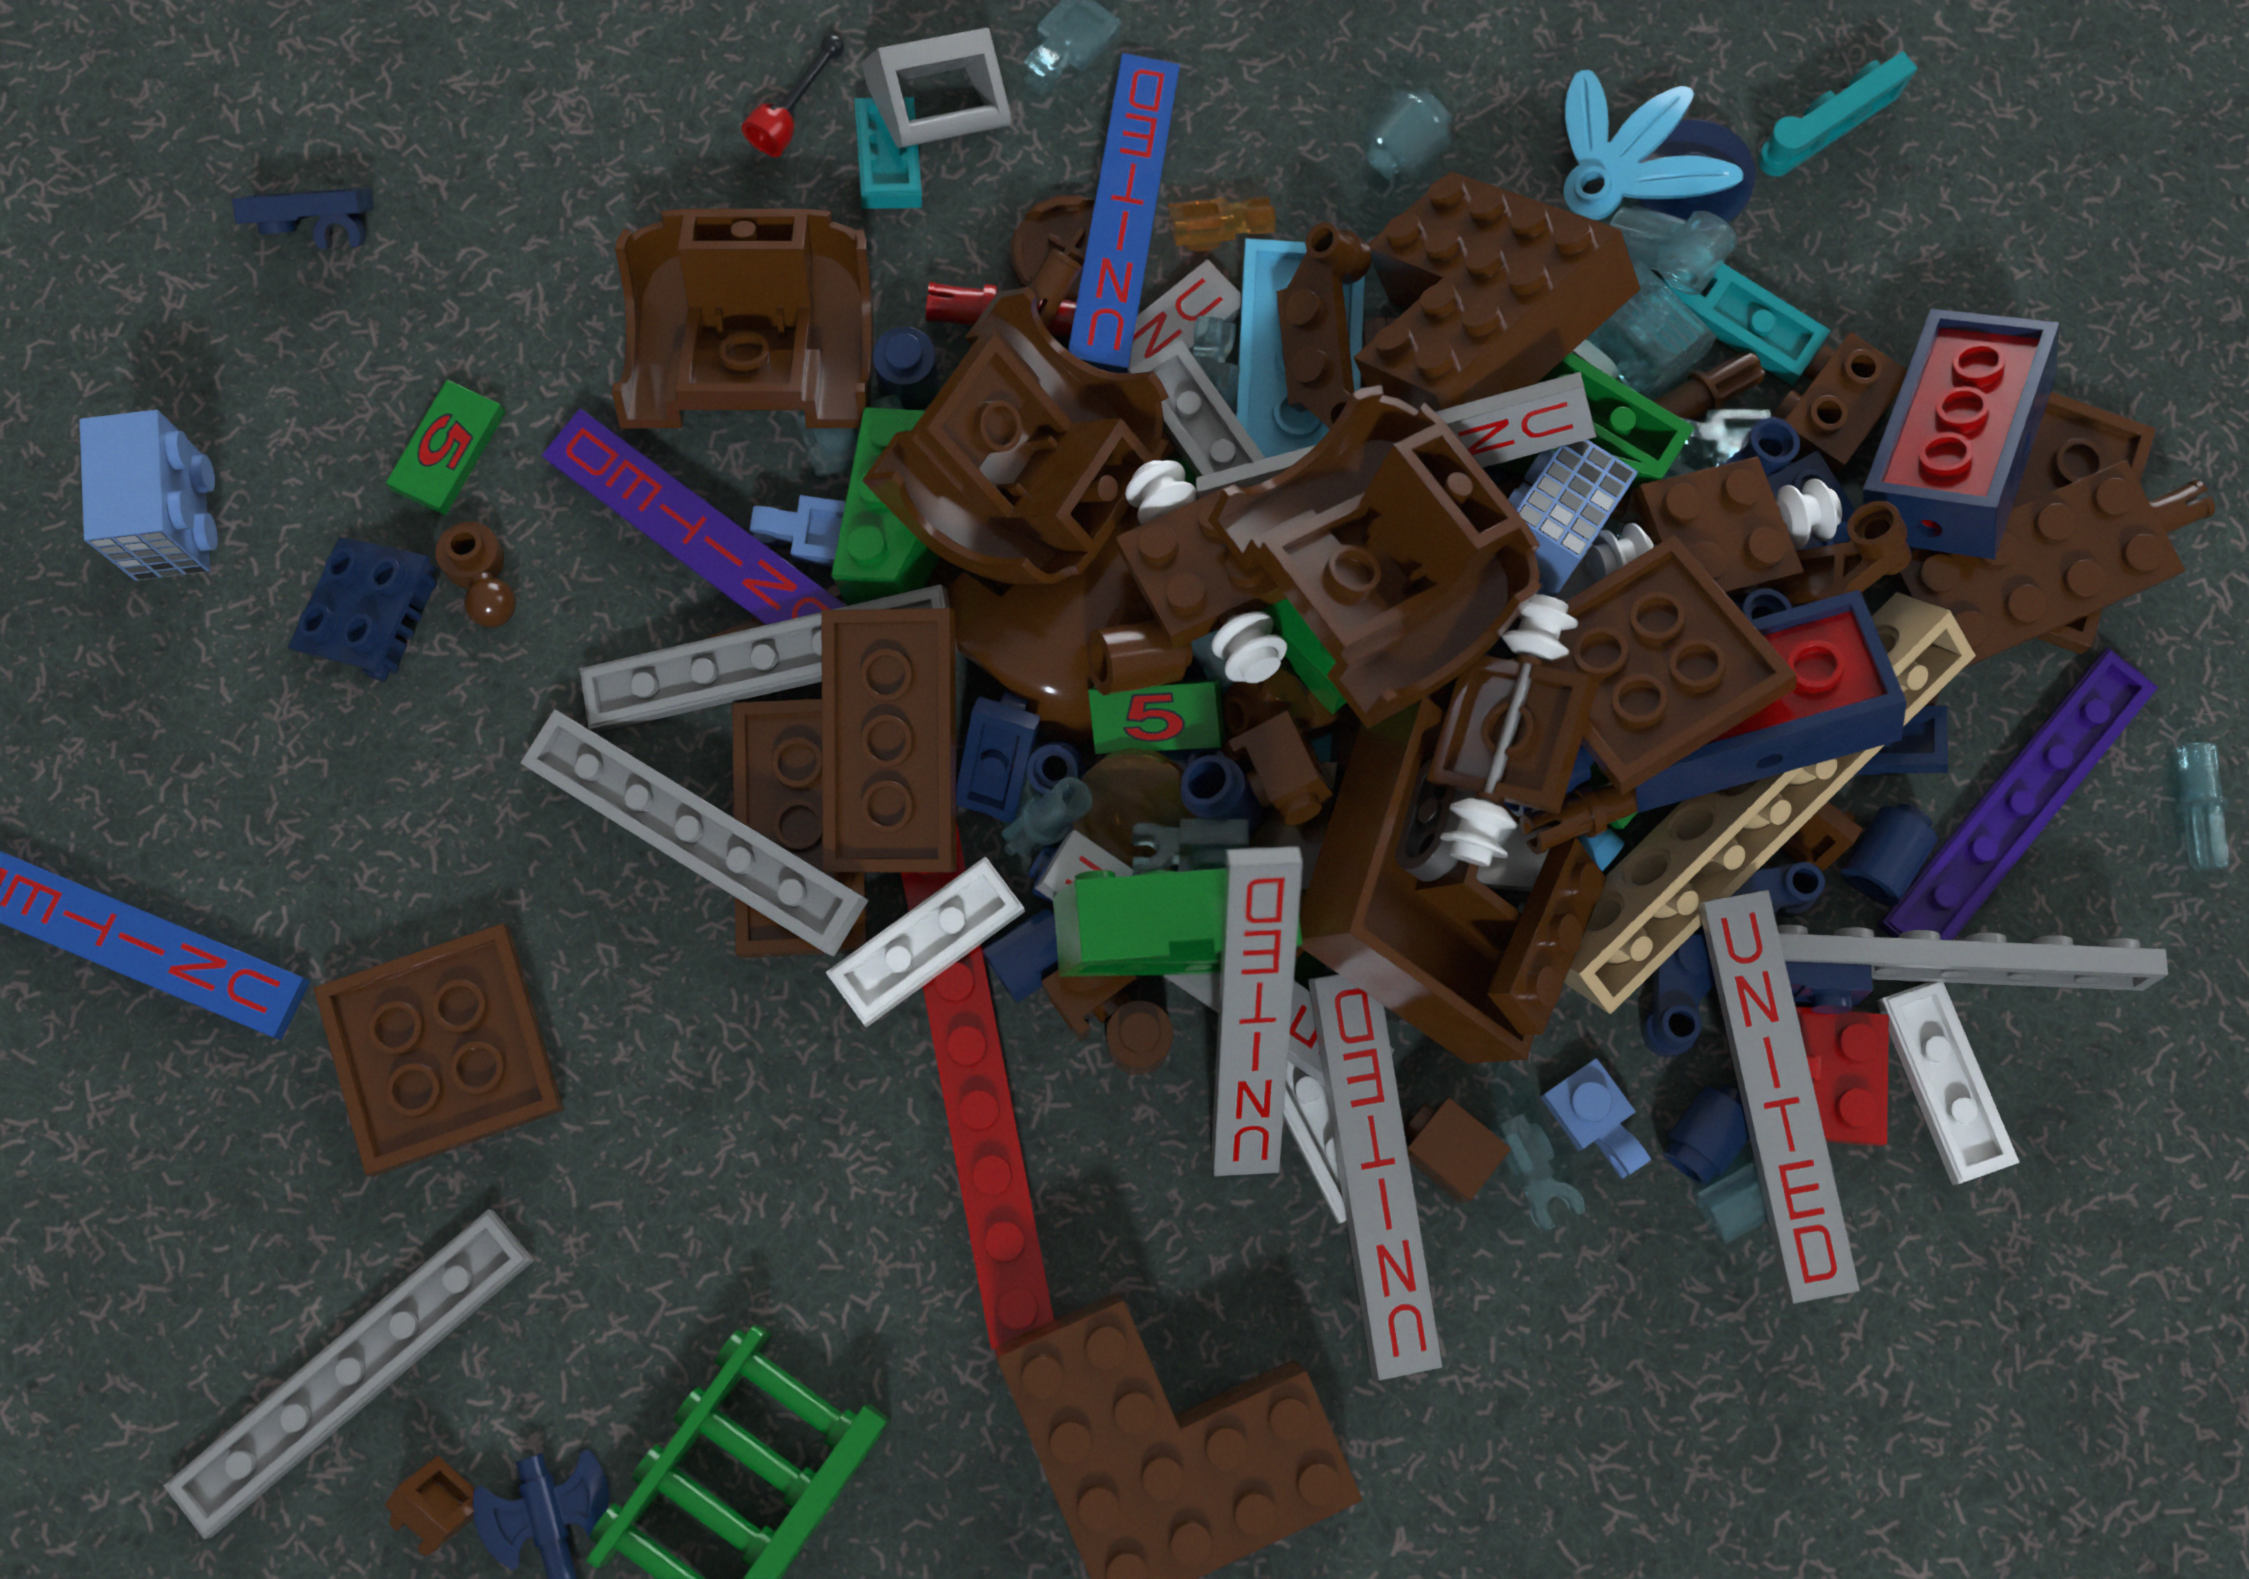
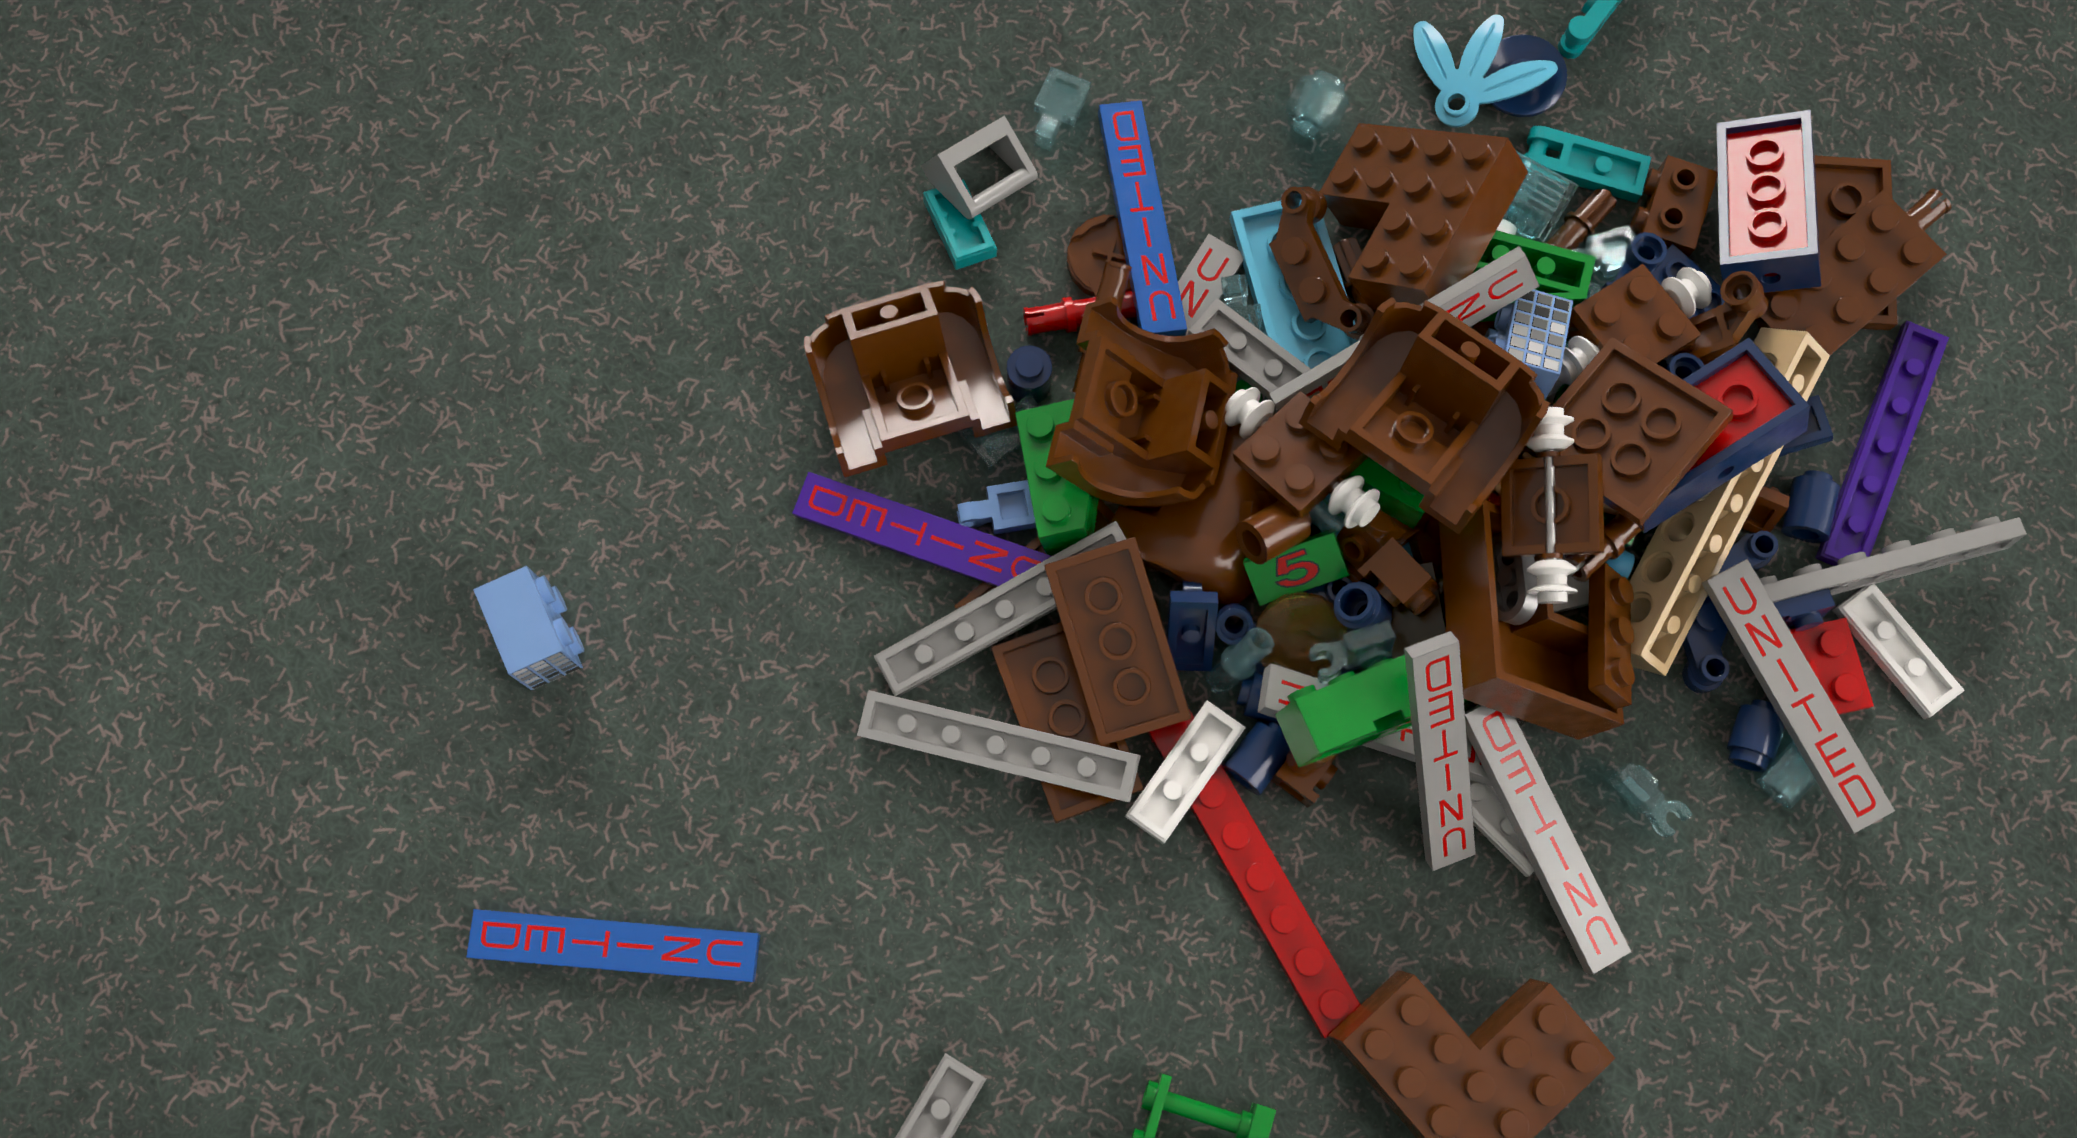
camera: 15 degrees left, 0 degrees up
dark blue plate [232,188,374,249] -> none
dark blue hinge [288,537,438,682] -> none
reddish brown plate [313,923,564,1177] -> none
green tile [386,380,506,516] -> none
reddish brown plate [435,522,516,628] -> none
red hinge [741,34,844,158] -> none
reddish brown brick [1106,1000,1173,1075] -> none
clear orange plate [1167,196,1276,251] -> none
reddish brown brick [1404,1097,1512,1204] -> none
medium blue plate [1541,1058,1651,1179] -> none
clear light blue piece [1610,206,1738,295] -> none
clear light blue axle [2173,743,2230,871] -> none

